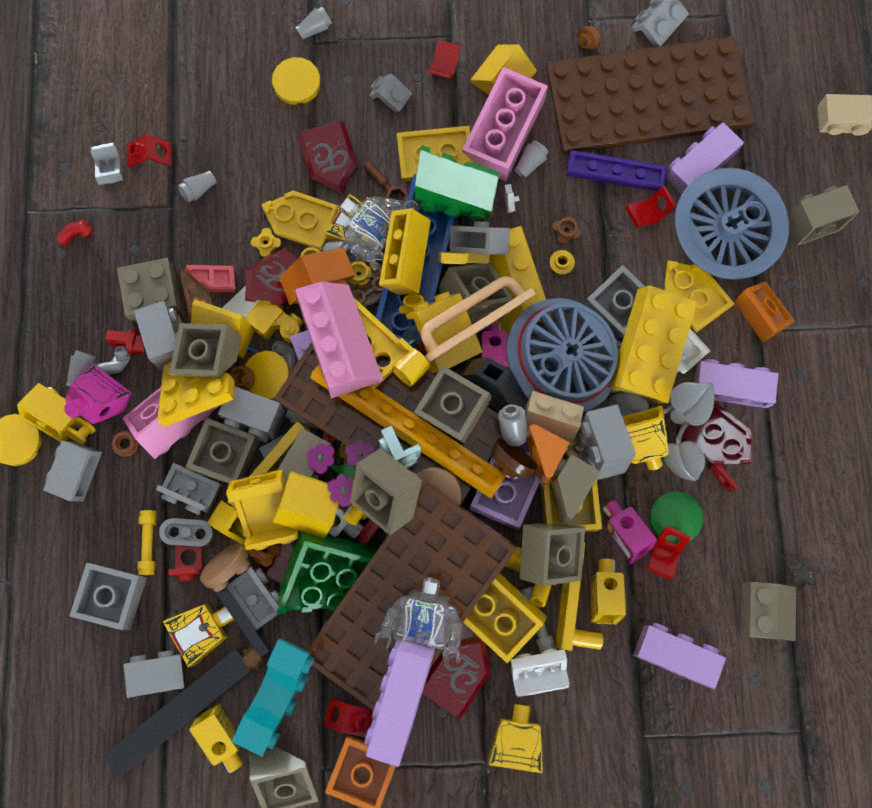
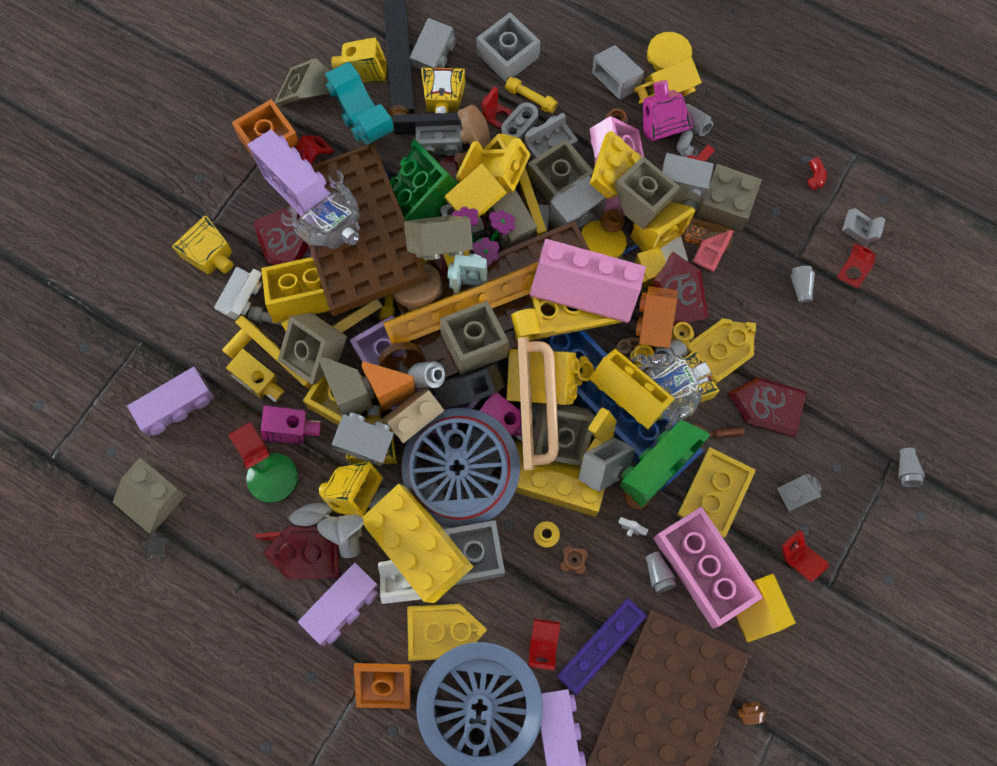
camera: 125 degrees right, 5 degrees down
yellow plate [251,228,281,257] -> none
yellow tile [272,57,320,105] -> none

